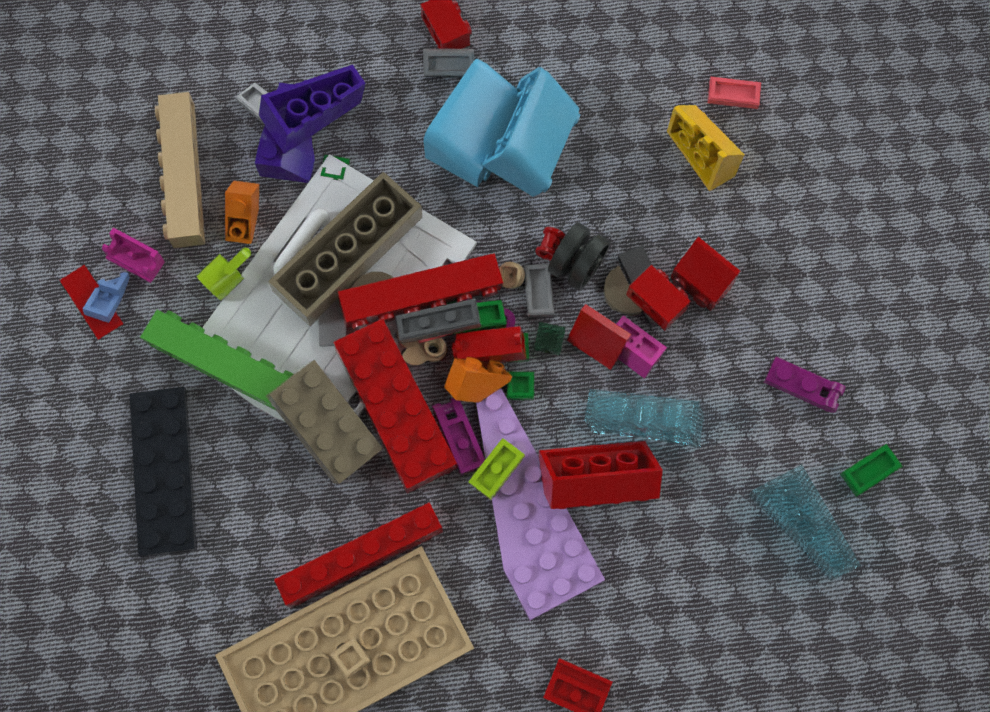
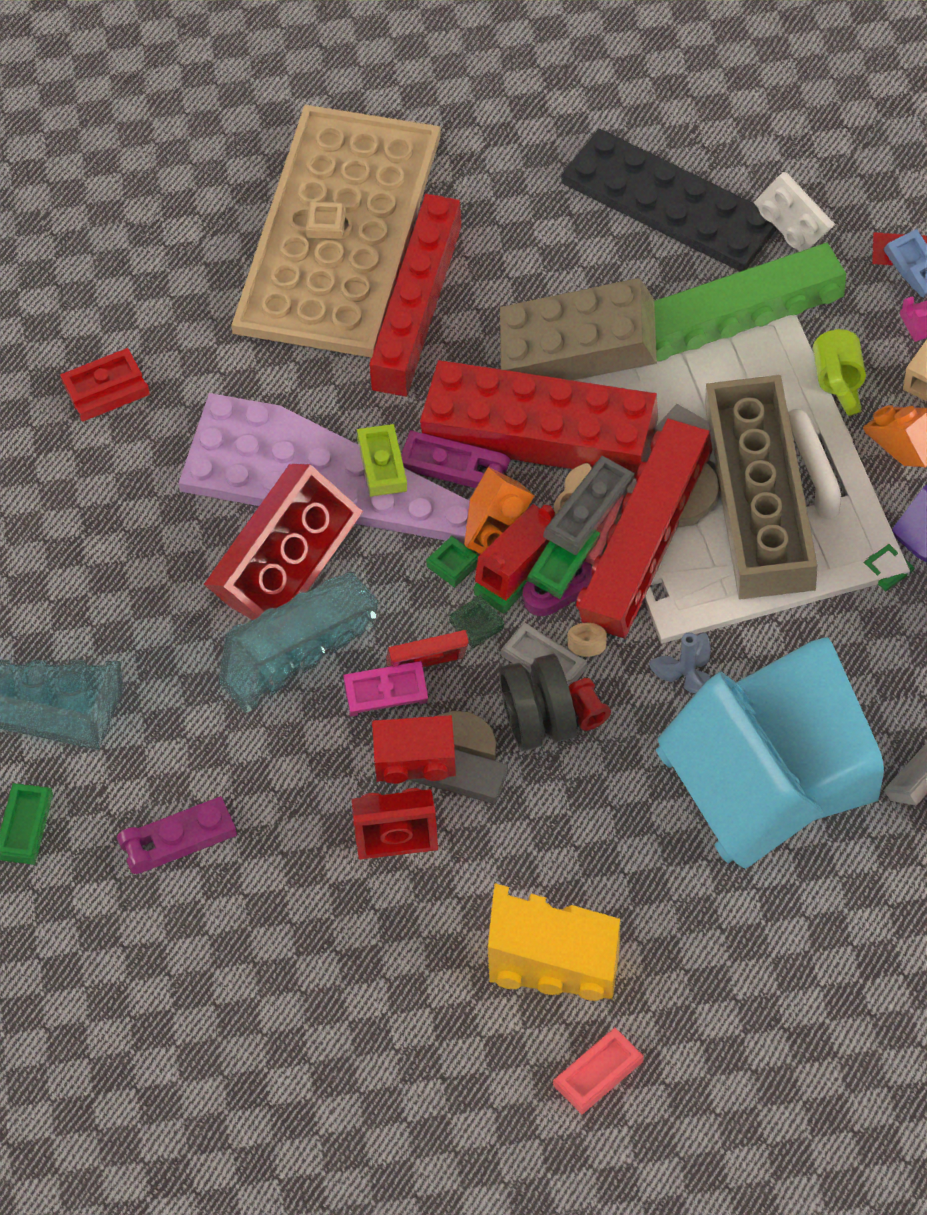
camera: 135 degrees right, 15 degrees down
none -> sand blue plant [649,633,711,694]
none -> white bracket [753,172,835,252]

